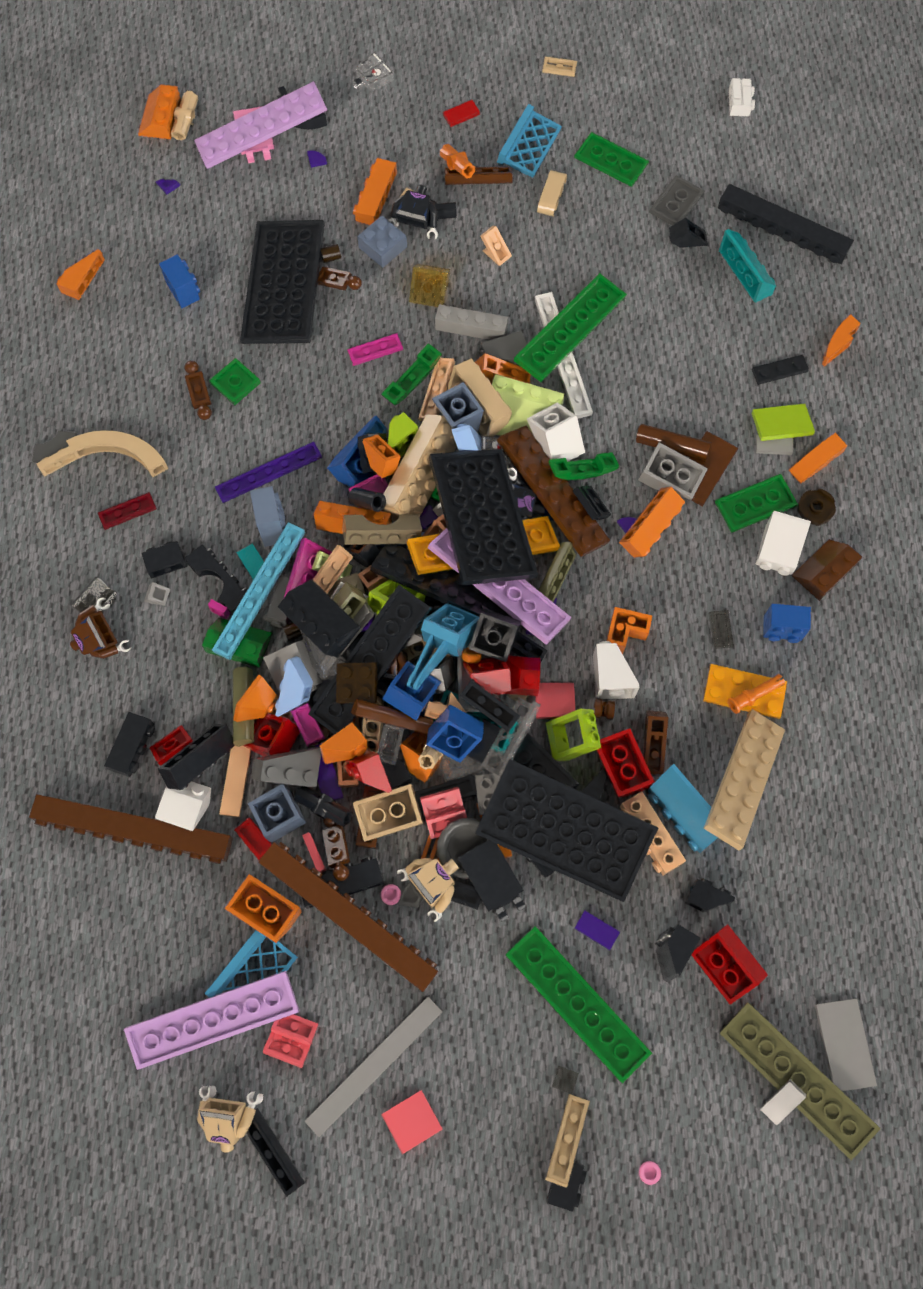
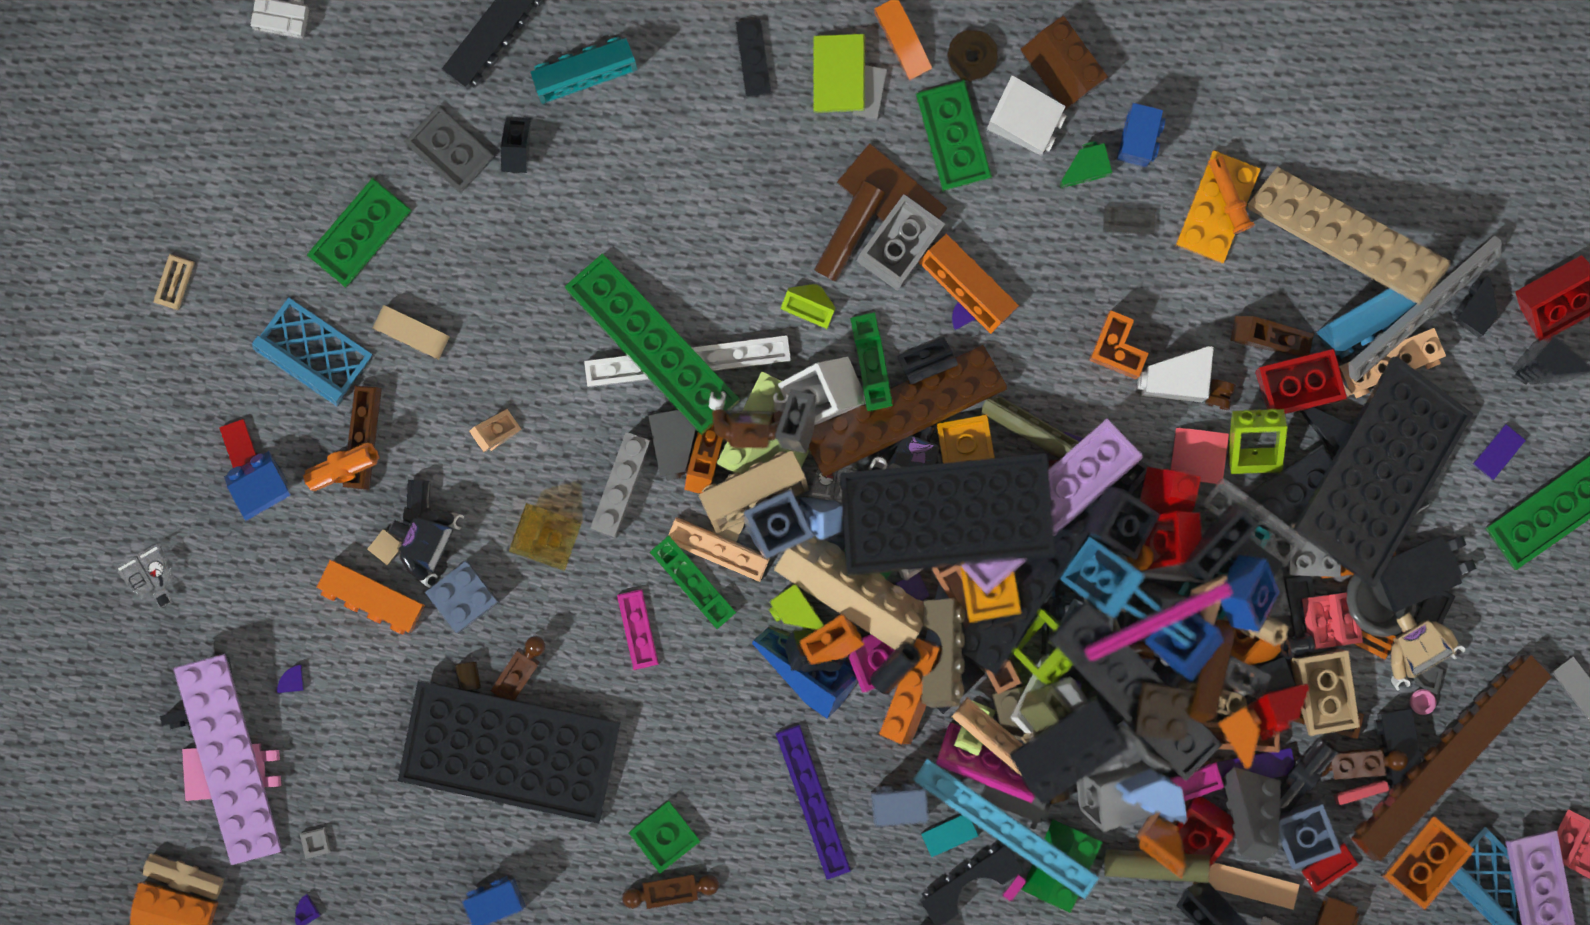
camera: 85 degrees left, 15 degrees up
none -> blue slope [224,451,290,521]
none -> light grey tile [300,827,331,859]
none -> reddish brown torso [709,392,789,448]
none -> dark grey slope [775,390,816,453]
none -> lime slope [780,284,836,329]
none -> green slope [1060,141,1112,189]
none -> dark pink axle [1085,582,1232,661]
none -> dark grey animal [1119,727,1171,772]
none -> black bush [1280,632,1314,659]
none -> light grey tile [1349,236,1501,382]

